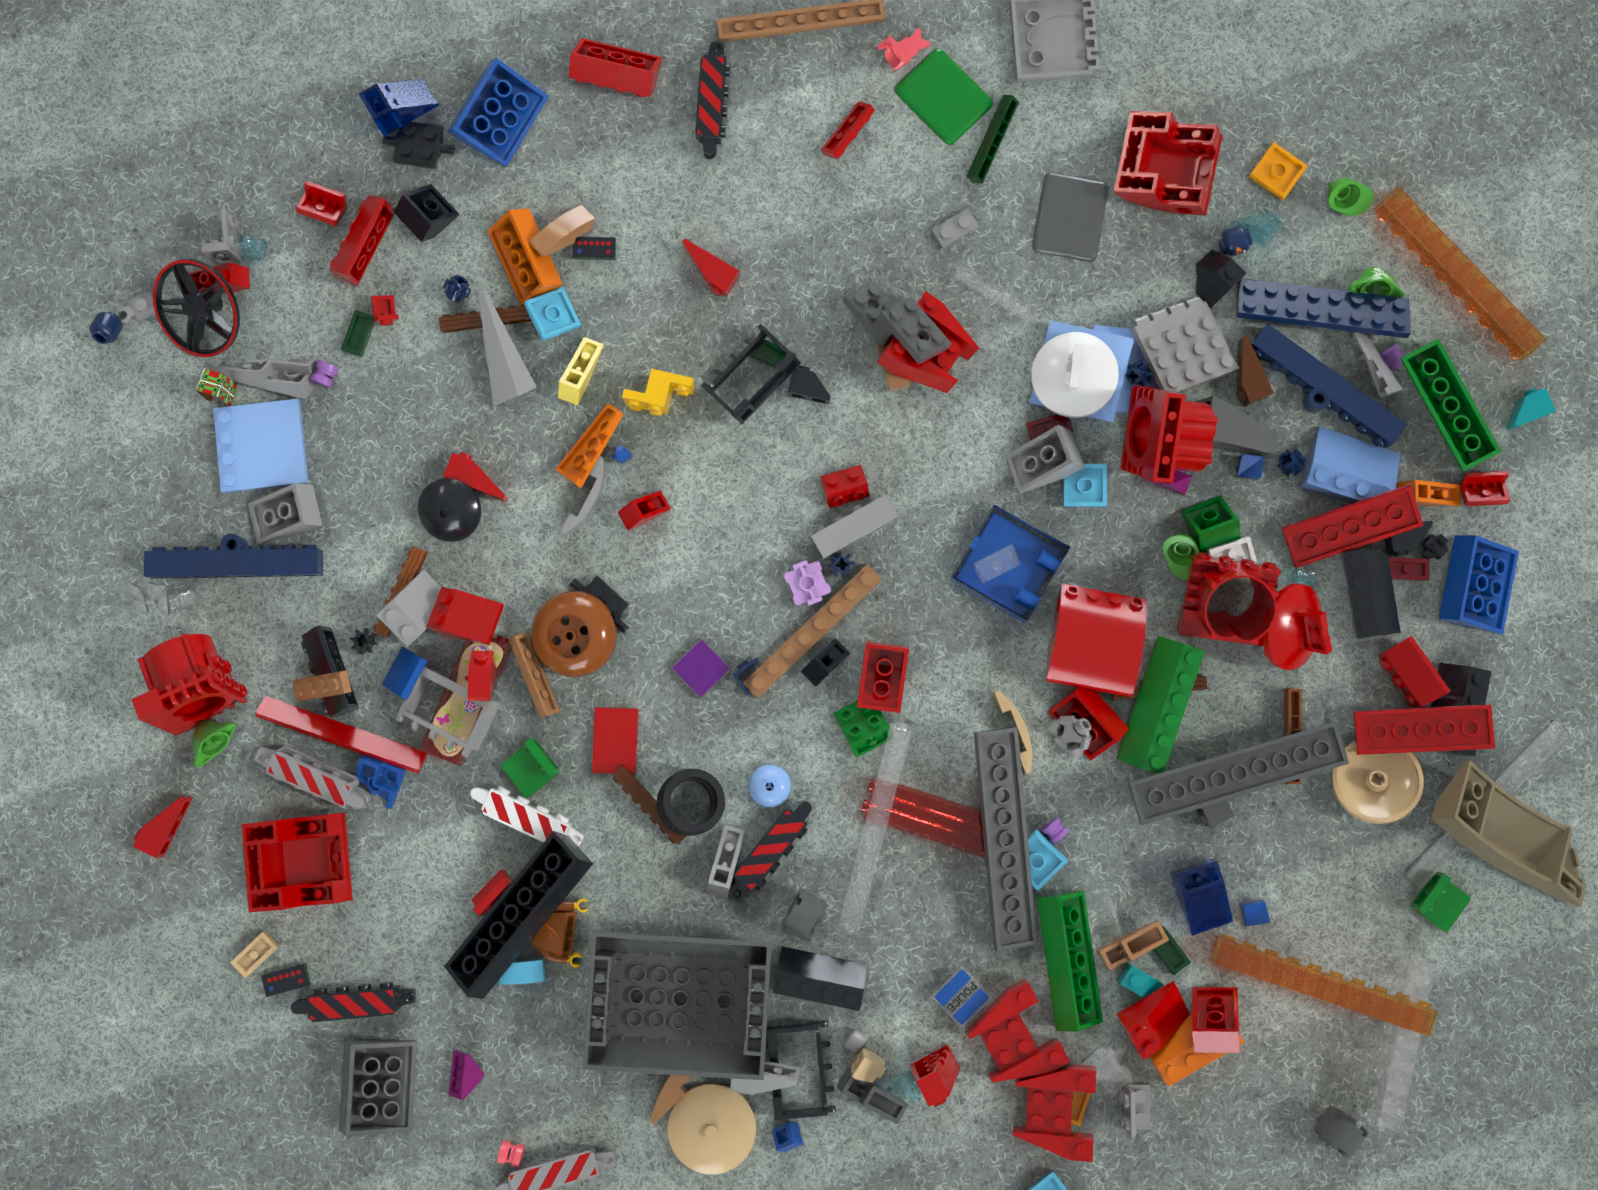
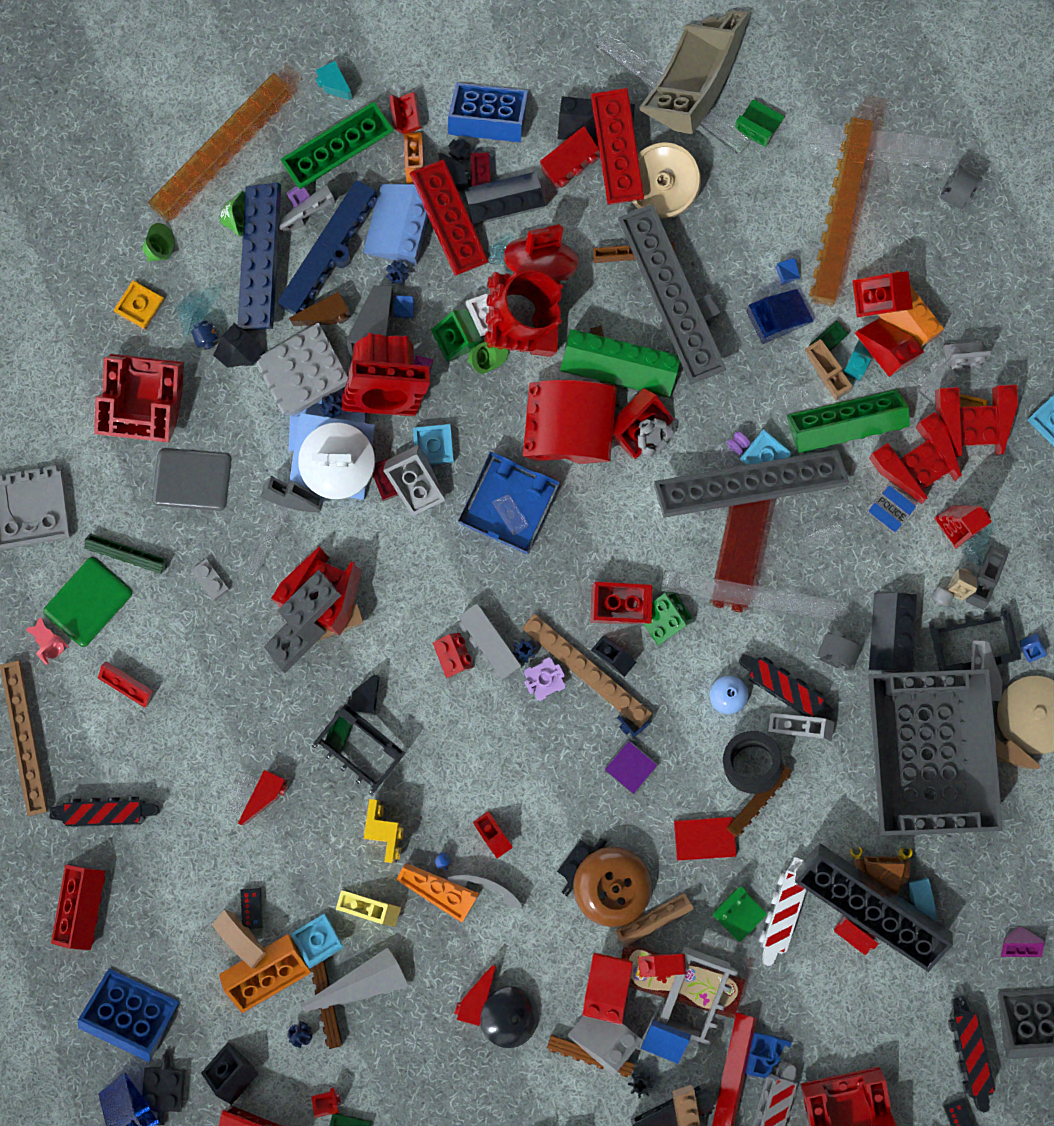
camera: 85 degrees left, 5 degrees down
tan slope [992,691,1032,774] -> none
none -> dark grey slope [260,476,324,513]

